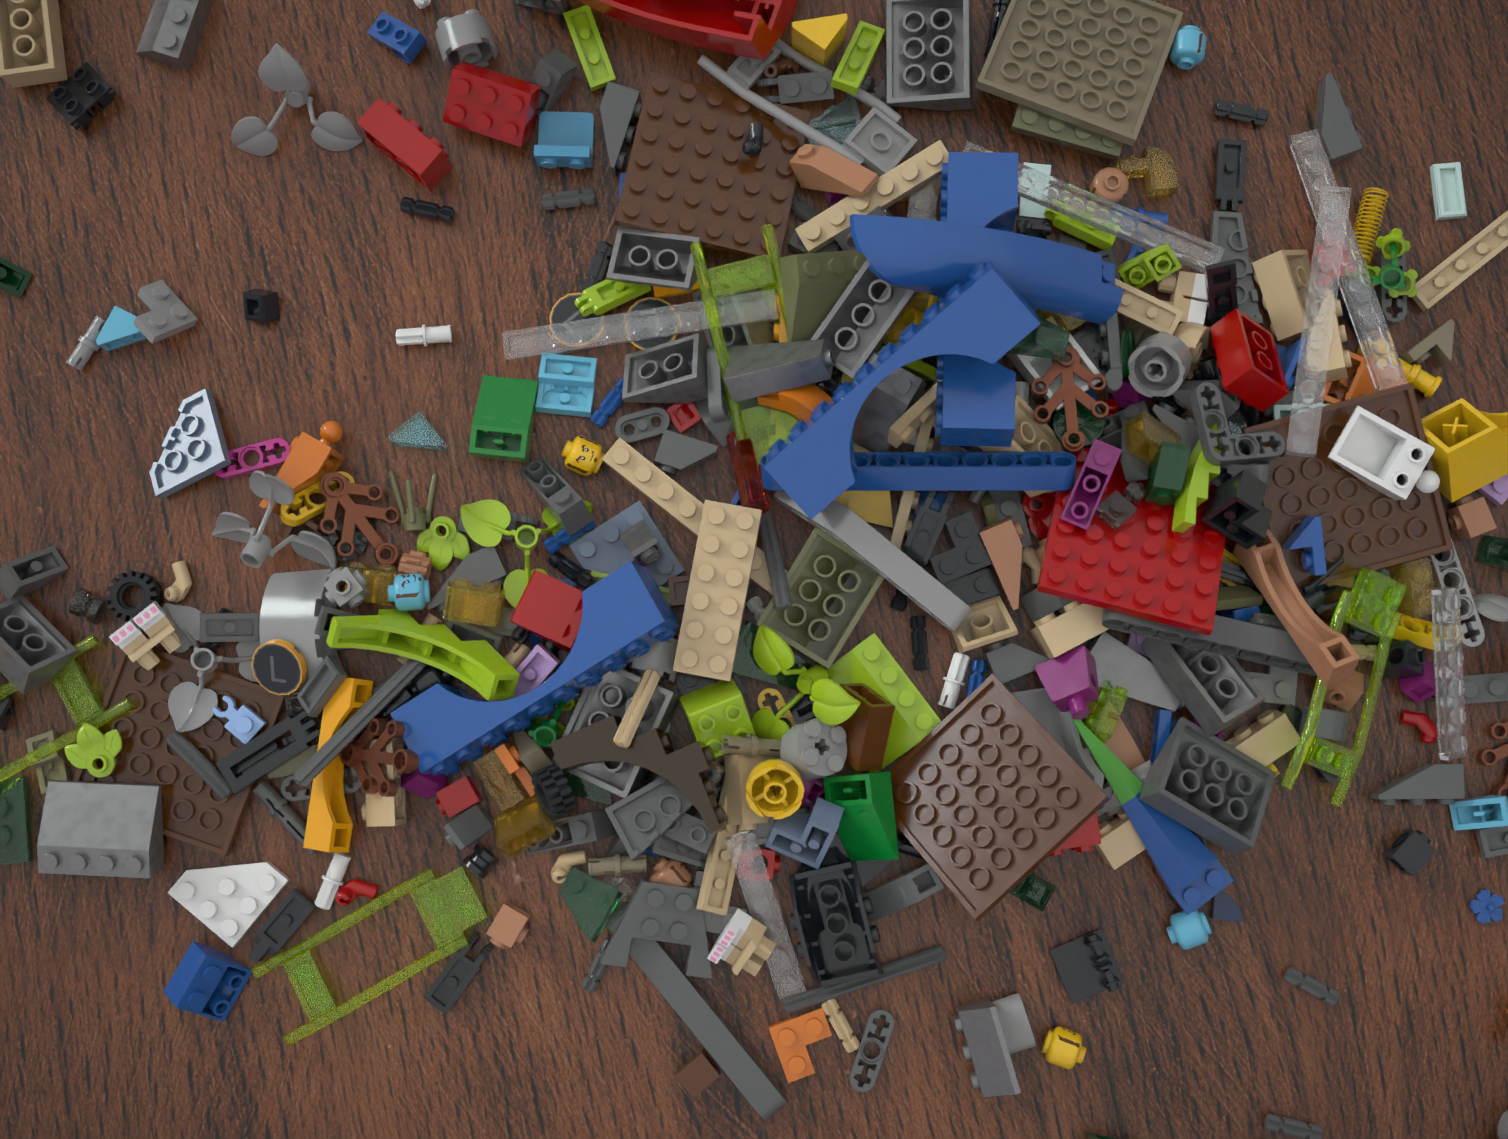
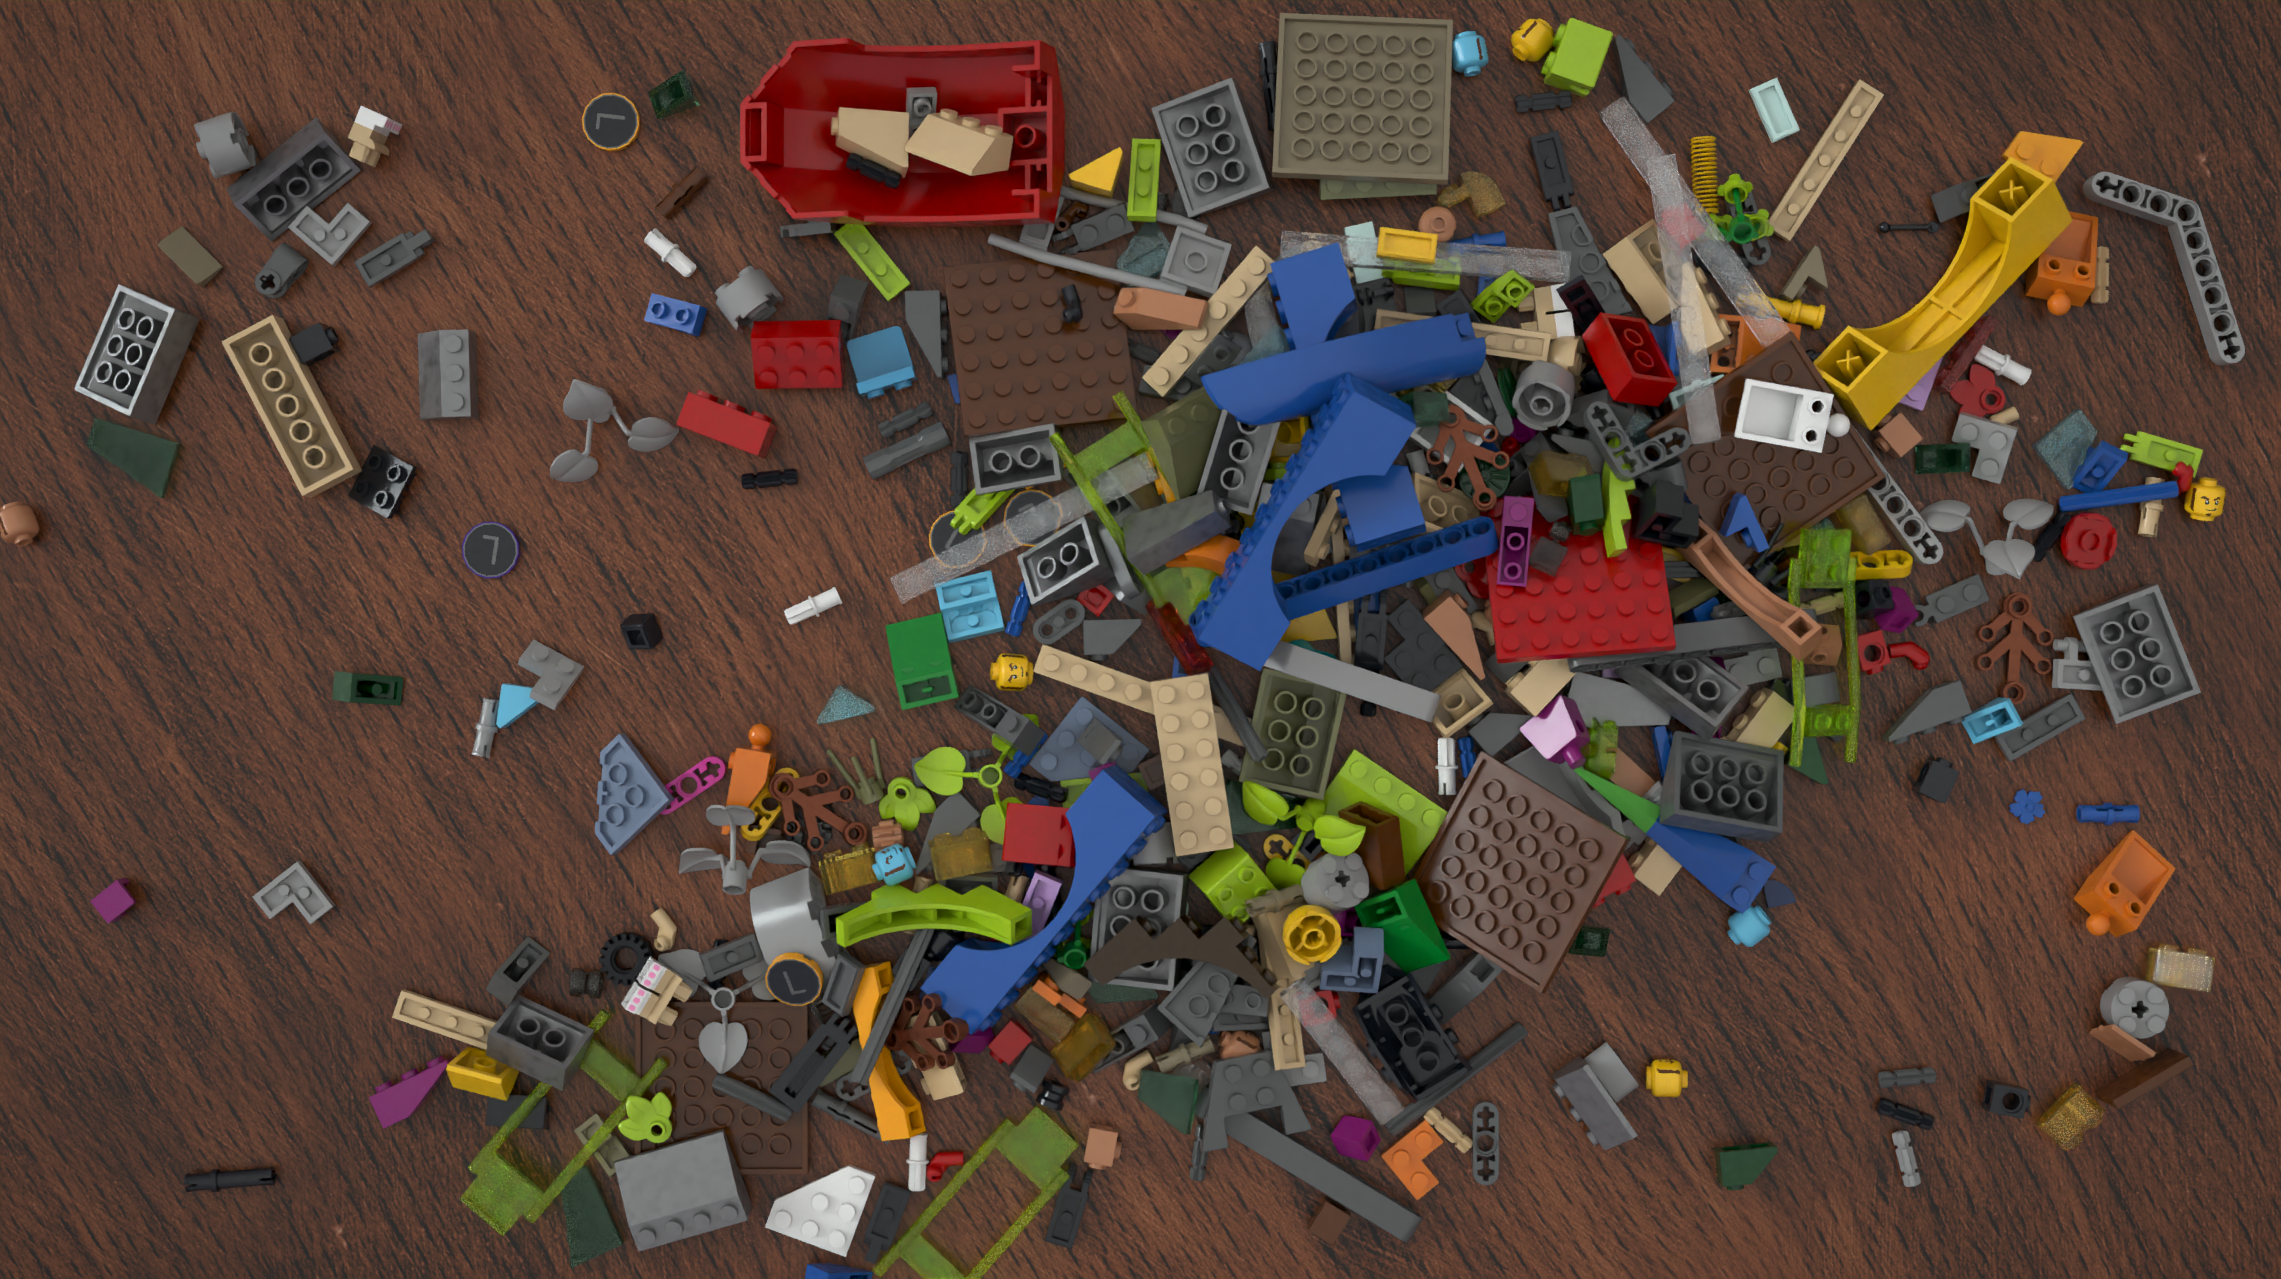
camera: 20 degrees left, 5 degrees up
light blue plate [212,695,267,744] -> none
light grey brick [323,567,370,609] -> none
black tyre [531,763,576,821] -> none
tan axle [613,669,660,748] -> none
tan hips [707,908,776,976] -> none
black axle [910,615,929,671] -> none
black hinge [1049,928,1125,1004] -> none
dark grey axle [1283,967,1340,1006] -> none
clear plate [1431,586,1468,761] -> none
none -> black tile [462,522,521,579]
none -> dark grey axle [863,421,952,480]
none -> magenta panel [1330,1115,1381,1162]
none -> yellow tile [1376,227,1438,265]
none -> yellow head [1511,18,1554,62]
none -> lime piece [1541,18,1613,97]
none -> dark green slope [1784,726,1828,785]
none -> red brick [1847,630,1891,675]

